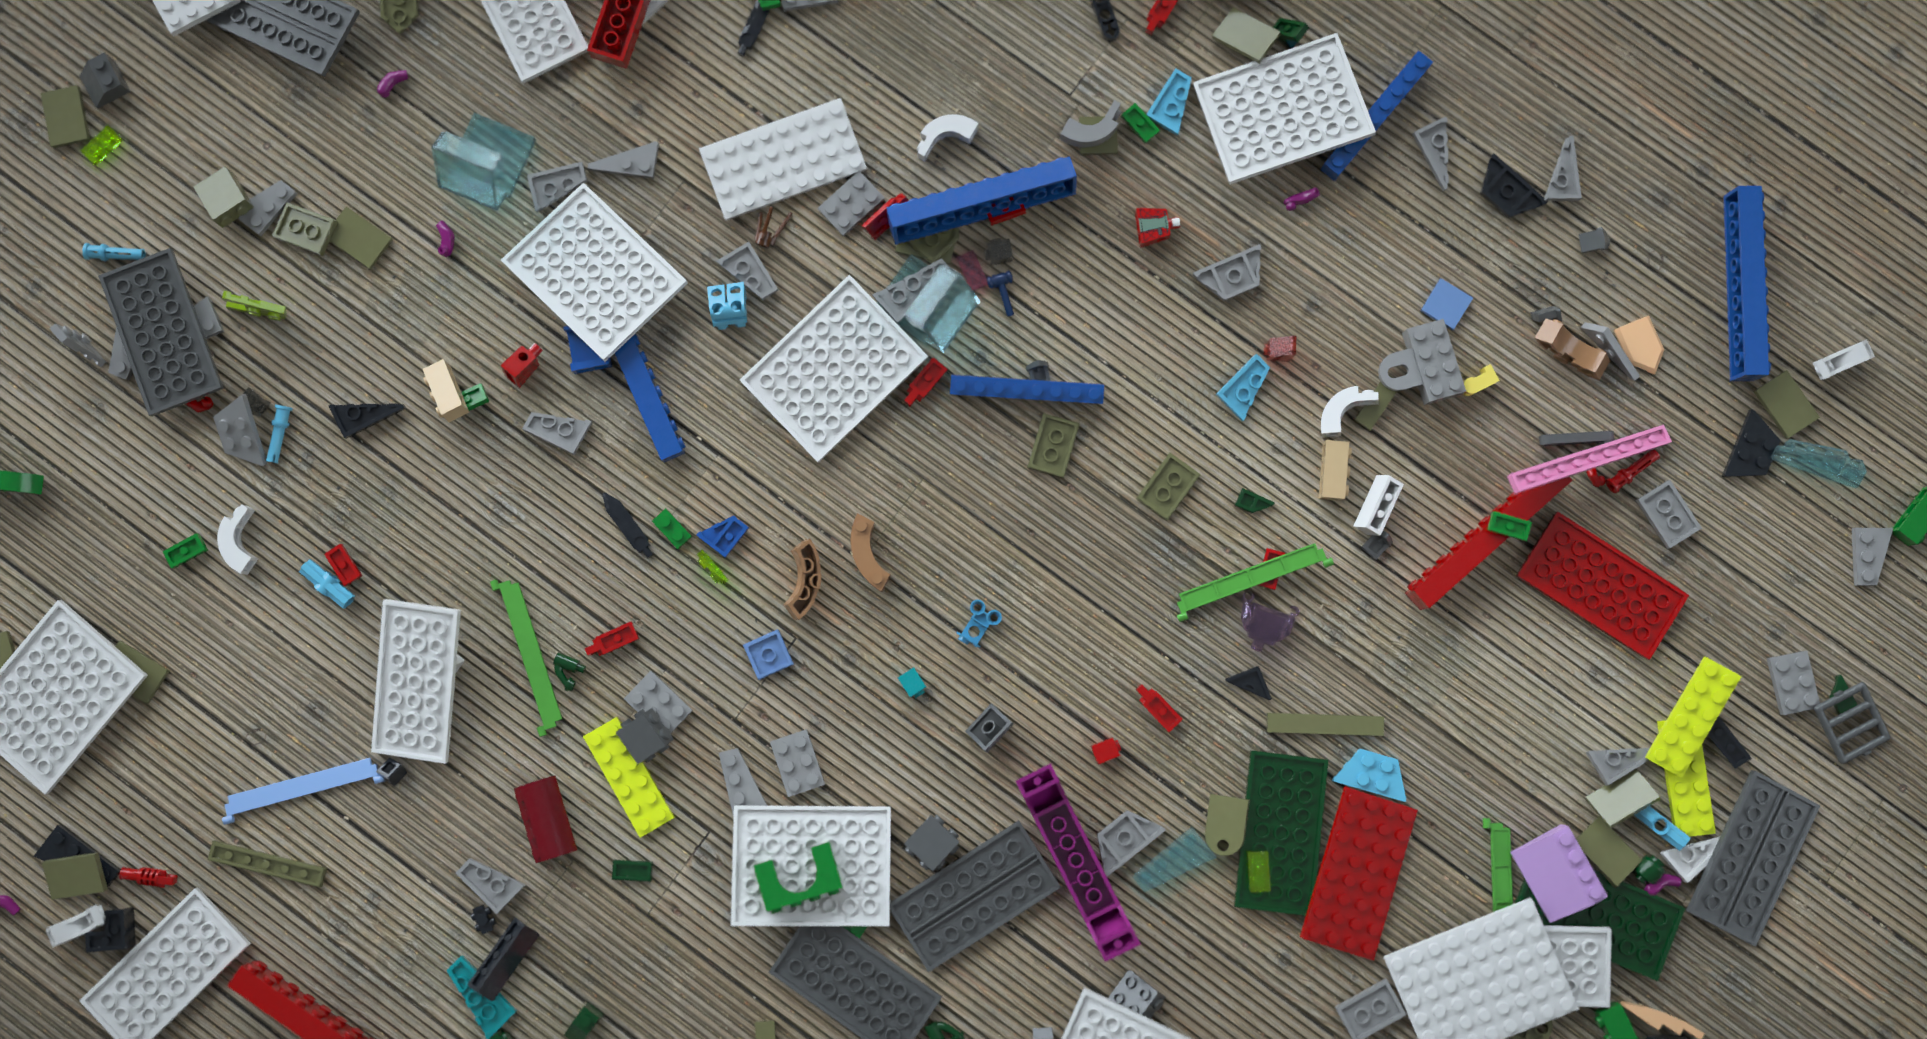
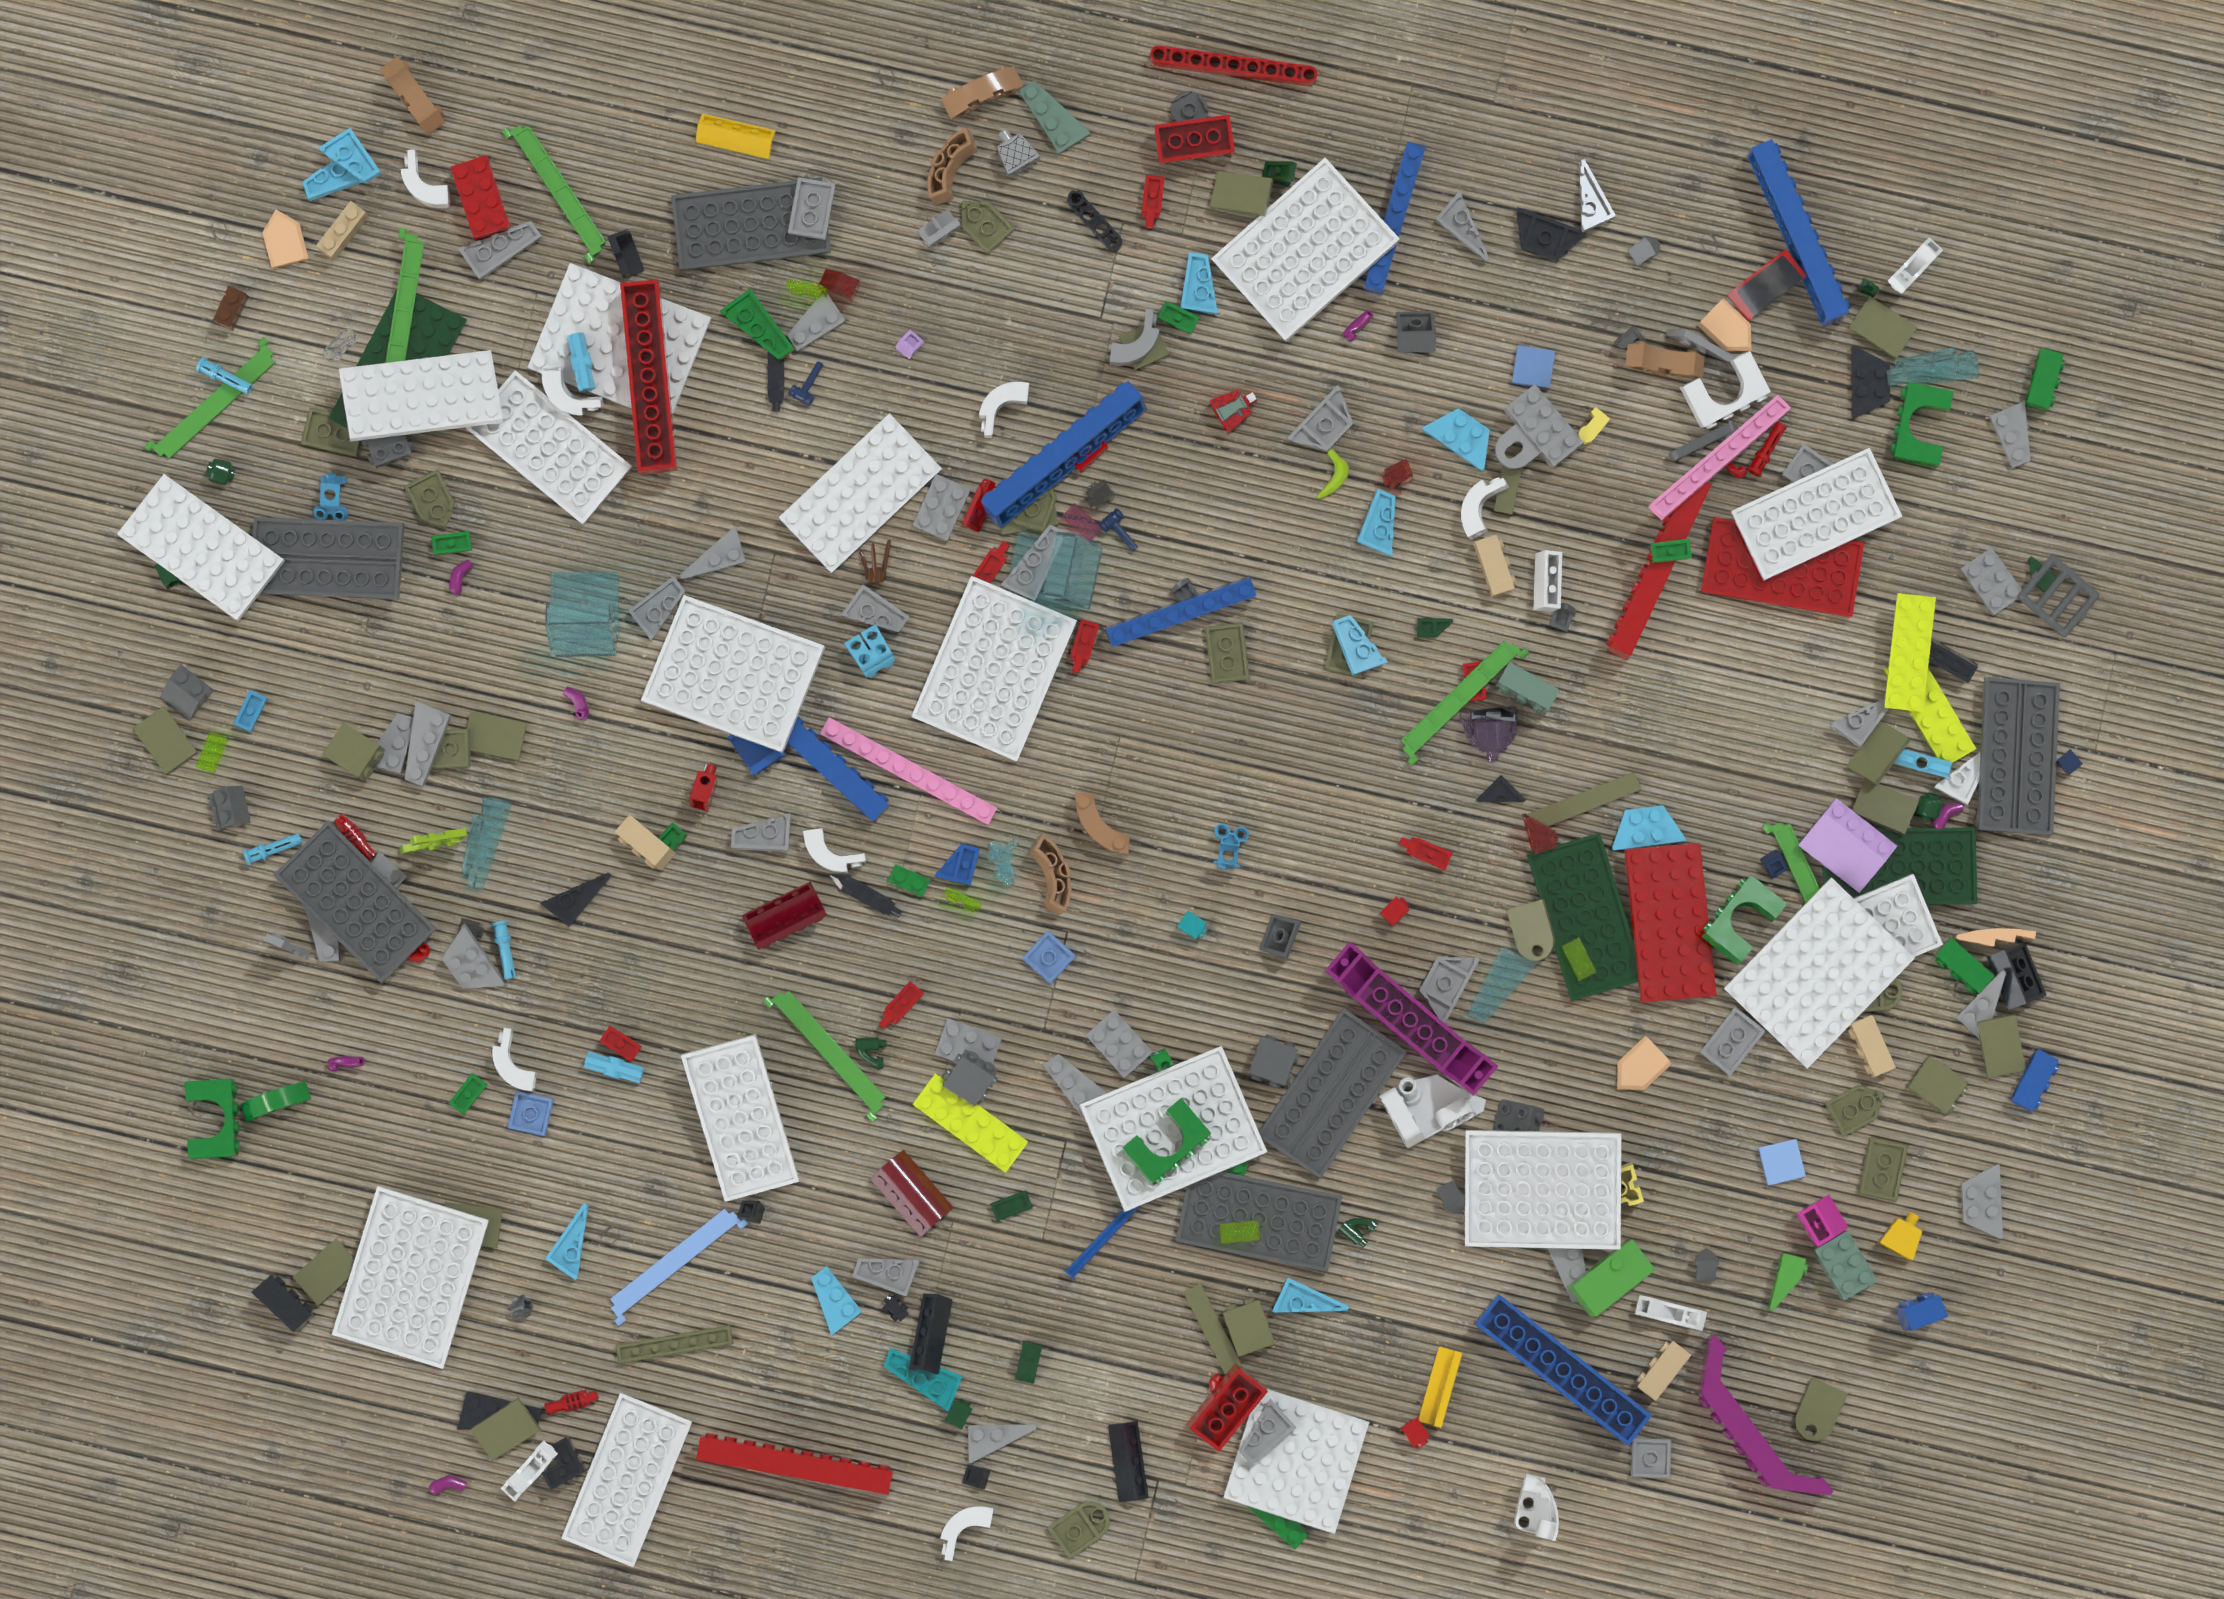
camera: 25 degrees left, 0 degrees up
none -> dark grey brick [209,785,251,831]
none -> dark azure plate [233,690,268,733]
none -> magenta arm [327,1056,365,1072]
none -> red hinge [334,814,377,861]
none -> light grey wing [405,702,452,787]
none -> green plate [431,531,472,556]
none -> clear light blue wedge [462,796,512,890]
none -> medium blue tile [507,1091,554,1137]
none -> dark grey gear [509,1295,533,1320]
none -> medium azure wing [545,1203,589,1280]
none -> dark red brick [742,881,827,950]
none -> dark blue piece [788,361,824,406]
none -> white arch [803,828,866,873]
none -> medium azure wing [811,1266,862,1336]
none -> bright pink plate [820,717,997,825]
none -> lavender slope [896,330,924,359]
none -> red hinge [973,541,1010,584]
none -> clear light blue brick [986,838,1019,887]
none -> blue axle [1063,1206,1140,1280]
none -> green leg [1149,1048,1174,1072]
none -> clear neon green plate [1219,1220,1260,1243]
none -> lime piece [1316,449,1349,499]
none -> medium azure wing [1331,615,1388,676]
none -> white panel [1379,1075,1486,1149]
none -> dark grey slope [1396,311,1436,353]
none -> medium azure wing [1422,408,1490,471]
none -> black tile [1470,707,1518,721]
none -> sand green brick [1496,662,1560,715]
none -> clear red slope [1522,813,1558,854]
none -> light nougat tile [1617,1036,1672,1090]
none -> white arch [1680,351,1771,429]
none -> arch [1702,875,1787,966]
none -> black sticker [1727,249,1806,321]
none -> white plate [1731,448,1902,581]
none -> dark blue slope [1760,850,1788,879]
none -> dark green tile [1857,278,1879,297]
none -> green arch [1890,382,1954,468]
none -> dark blue slope [2056,749,2083,776]

